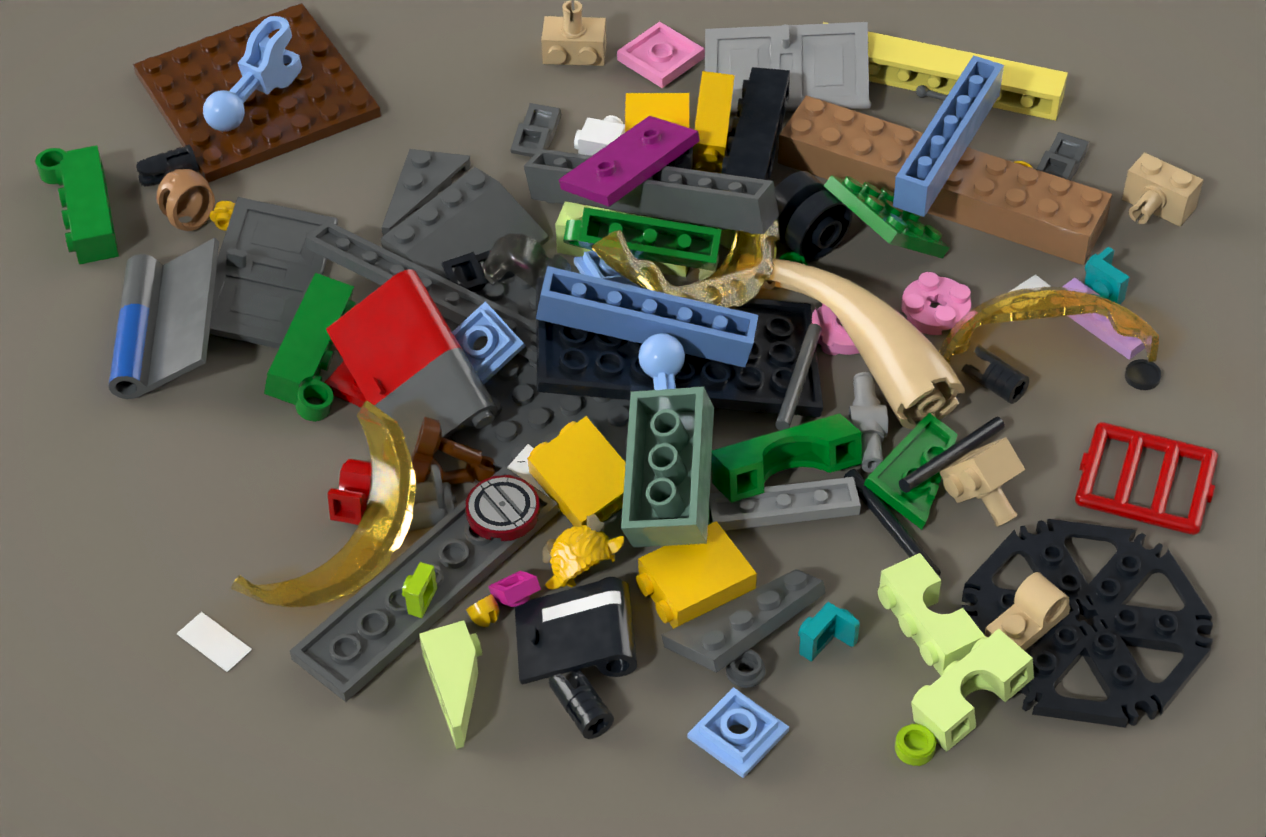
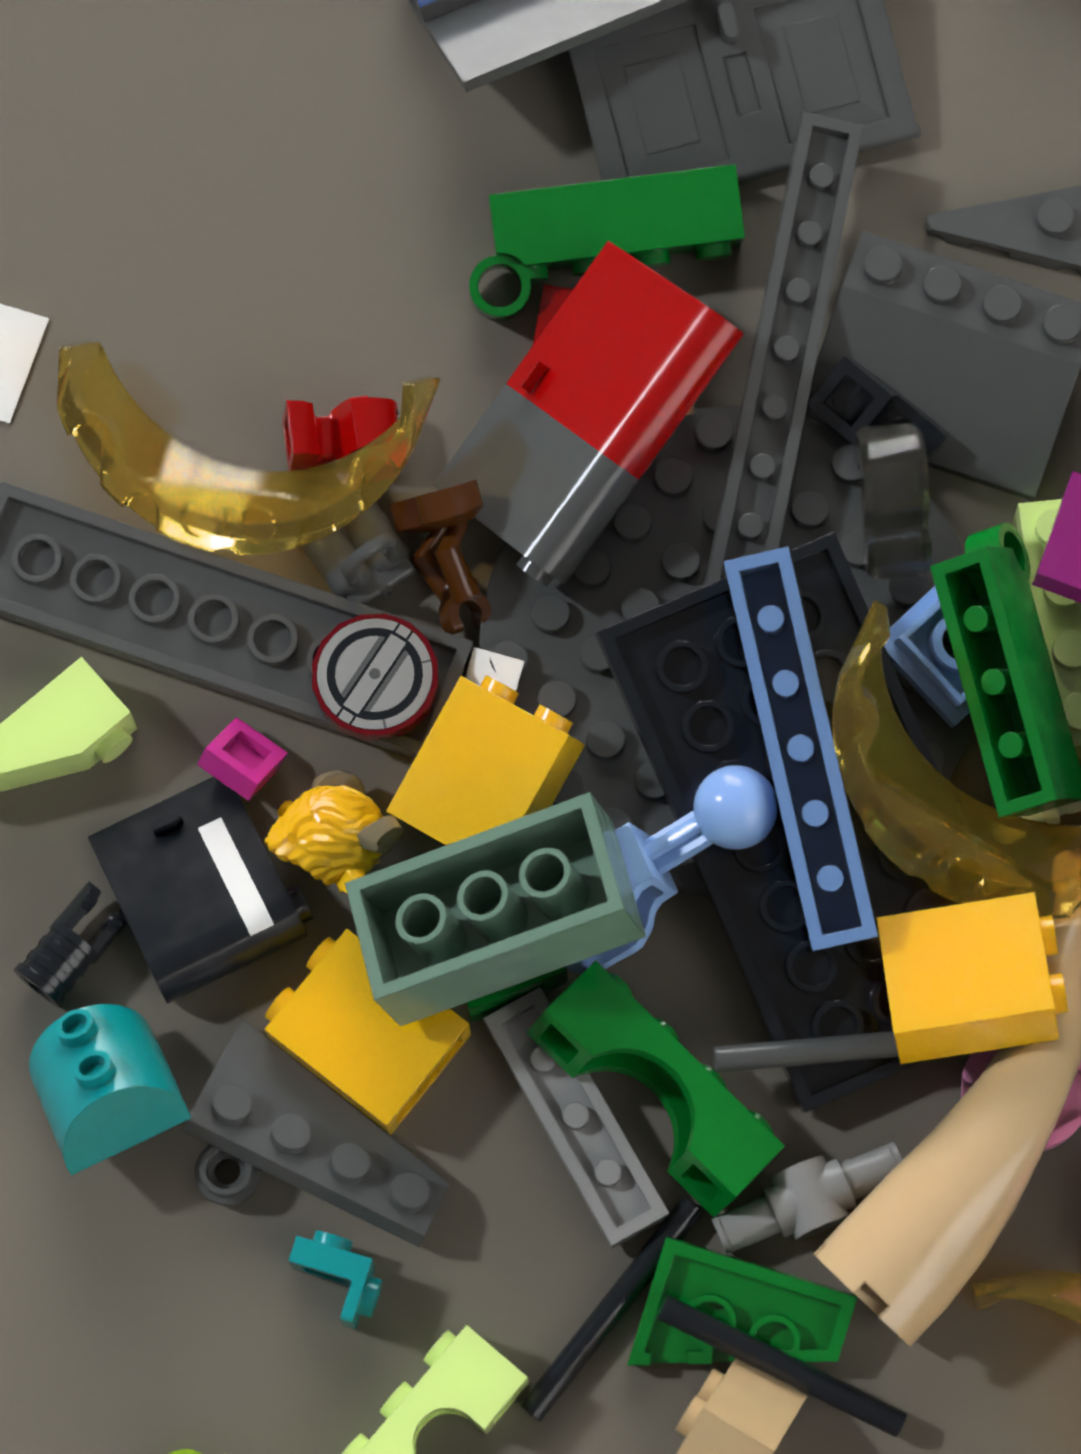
camera: 70 degrees right, 25 degrees up
lime plate [402,562,437,618] -> none
light blue piece [452,301,526,384] -> none
yellow hinge [466,594,500,627] -> none
light blue piece [687,687,789,778] -> none
black hinge [961,344,1029,404] -> none
none -> teal brick [29,1004,192,1176]
none -> yellow brick [876,892,1069,1064]

